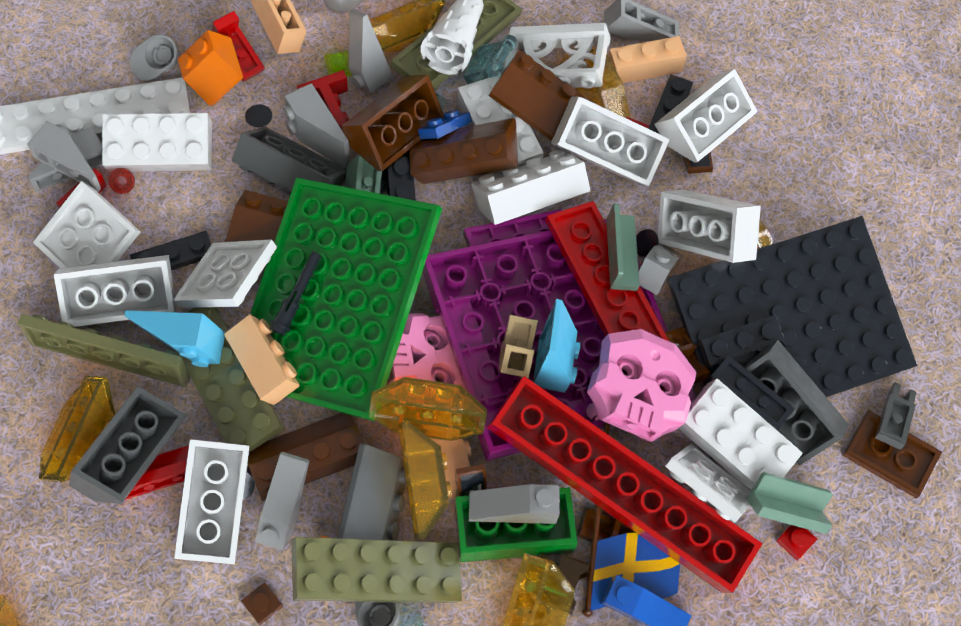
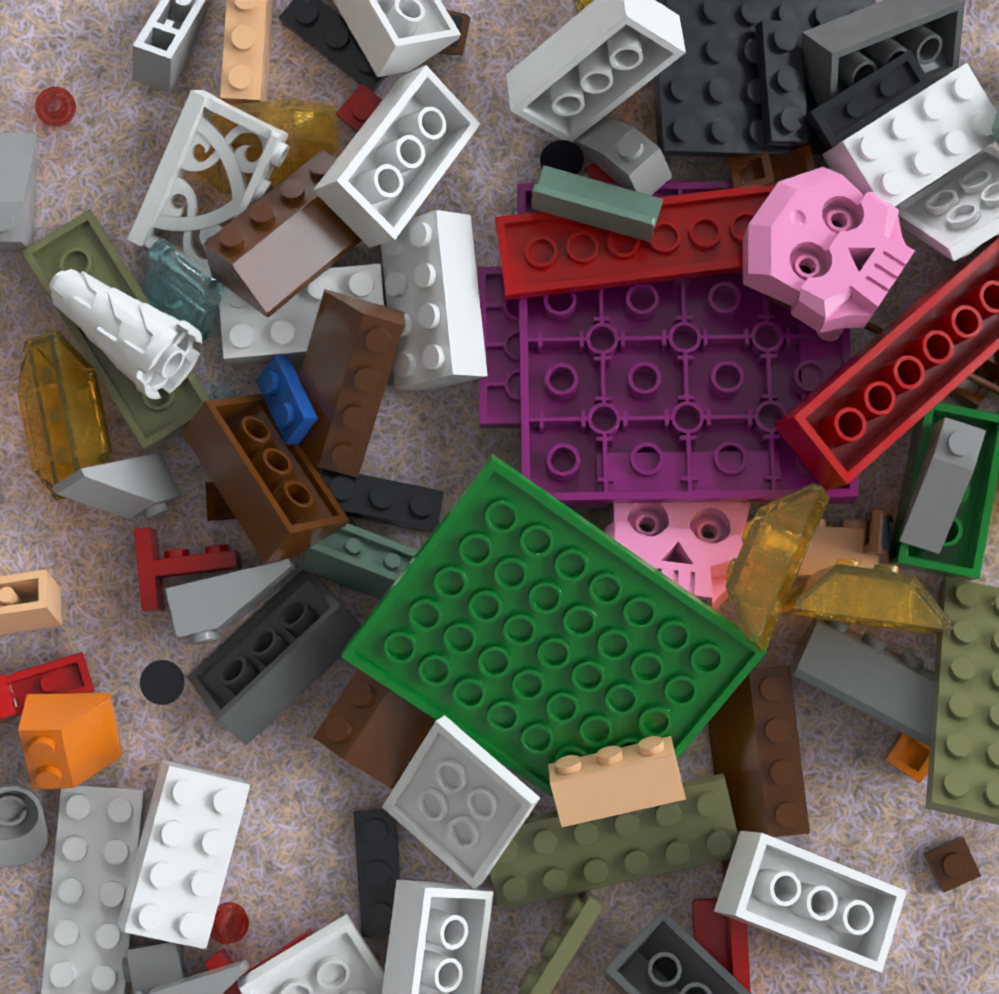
camera: 65 degrees left, 20 degrees up
medium azure slope [124,310,225,367] -> none
light grey slope [255,452,309,550] -> none
black pin [270,251,322,336] -> none
clear neon green plate [324,51,352,77] -> none
tan brick [499,315,538,378] -> none
medium azure slope [533,299,580,393] -> none

